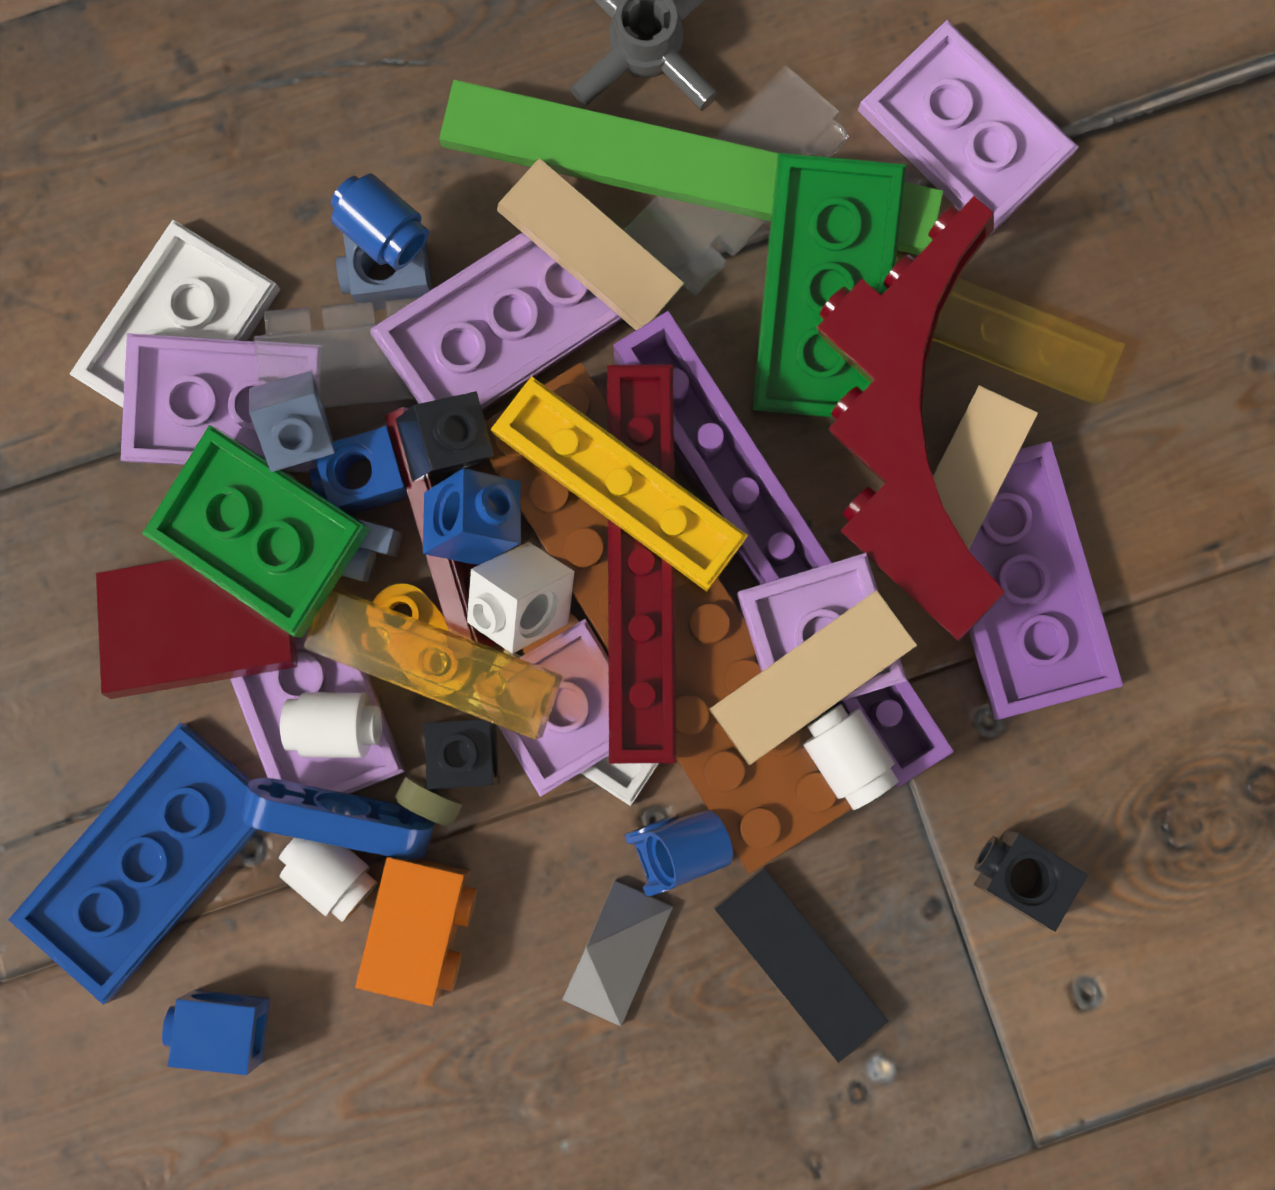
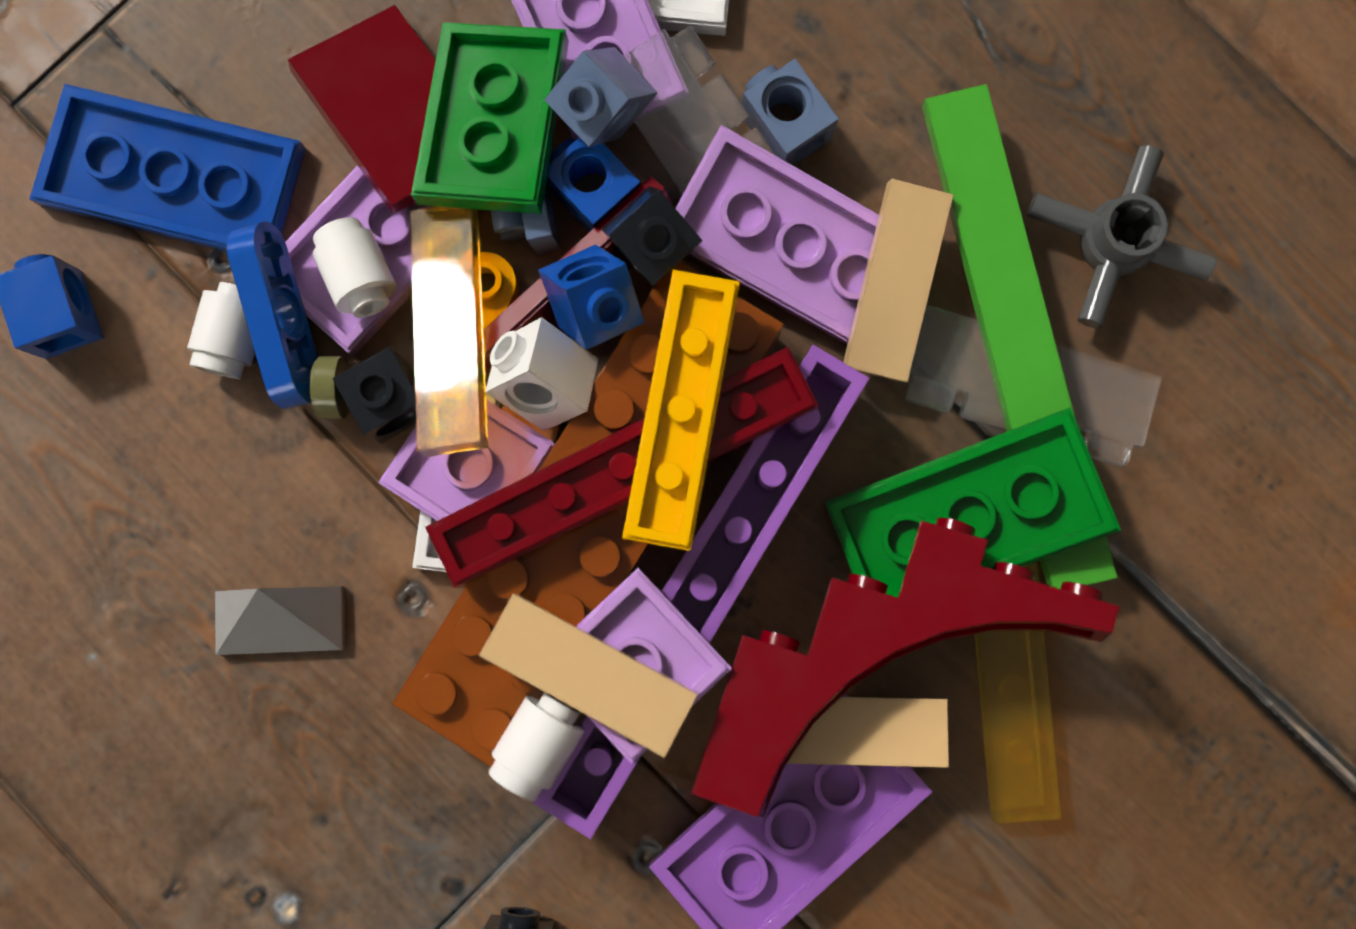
camera: 65 degrees right, 0 degrees up
blue brick [331,174,429,270] -> none
orange brick [355,856,477,1006] -> none
blue piece [624,810,733,896] -> none
black tile [714,867,889,1063] -> none
lavender tile [858,20,1078,235] -> none

